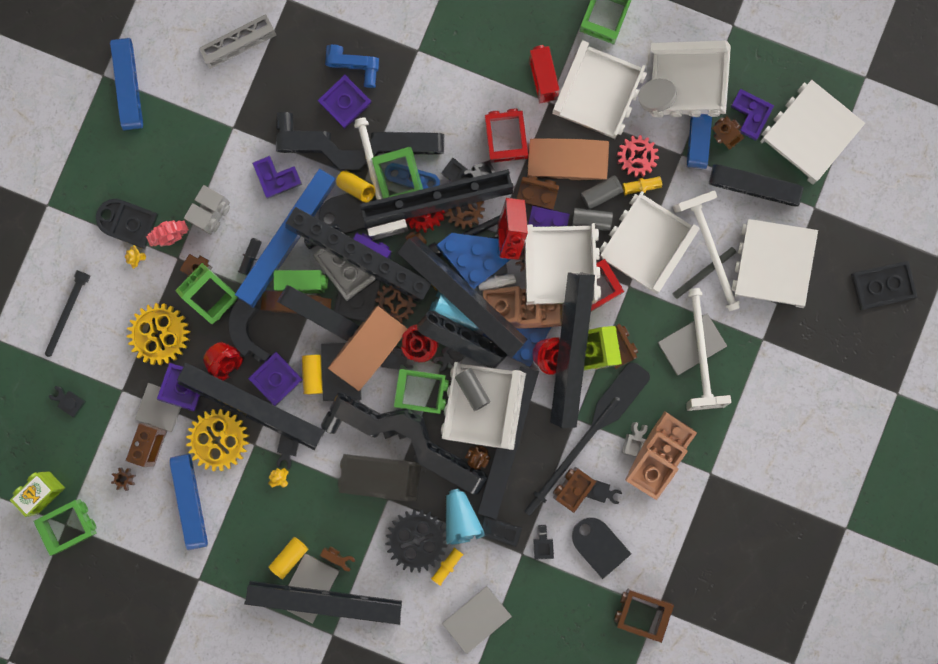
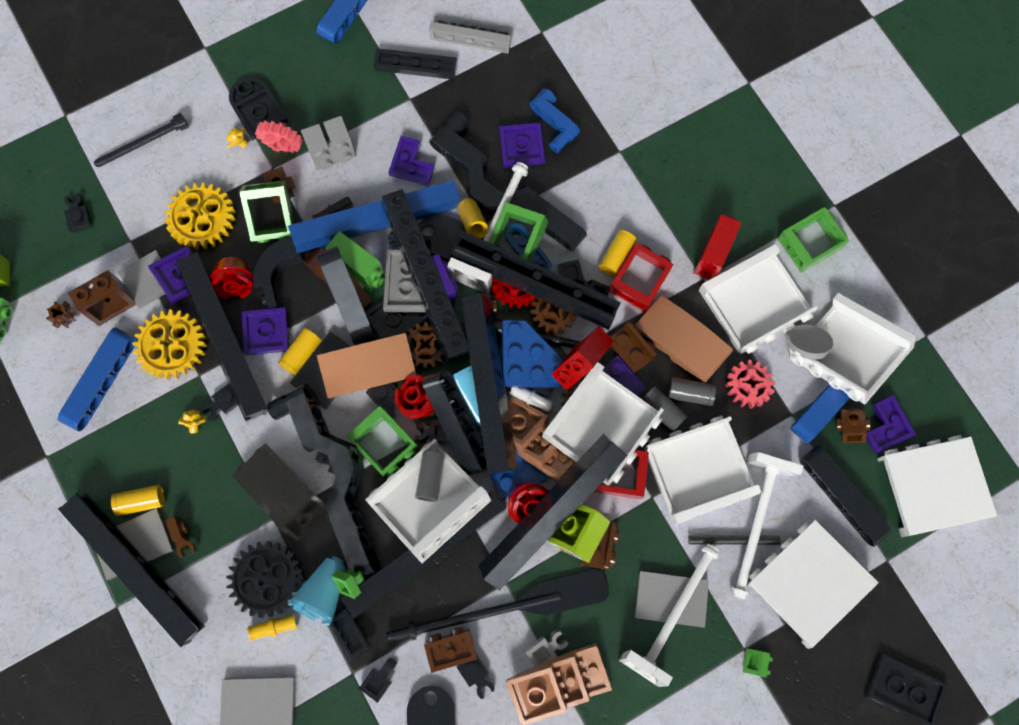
camera: 30 degrees right, 10 degrees down
reddish brown gear [465,445,491,469] -> none
yellow pin [622,176,662,195] -> none
none -> bright green tile [331,568,364,599]
none -> black plate [374,48,457,80]
none -> yellow pin [598,230,637,277]
none -> bright green tile [743,649,773,678]

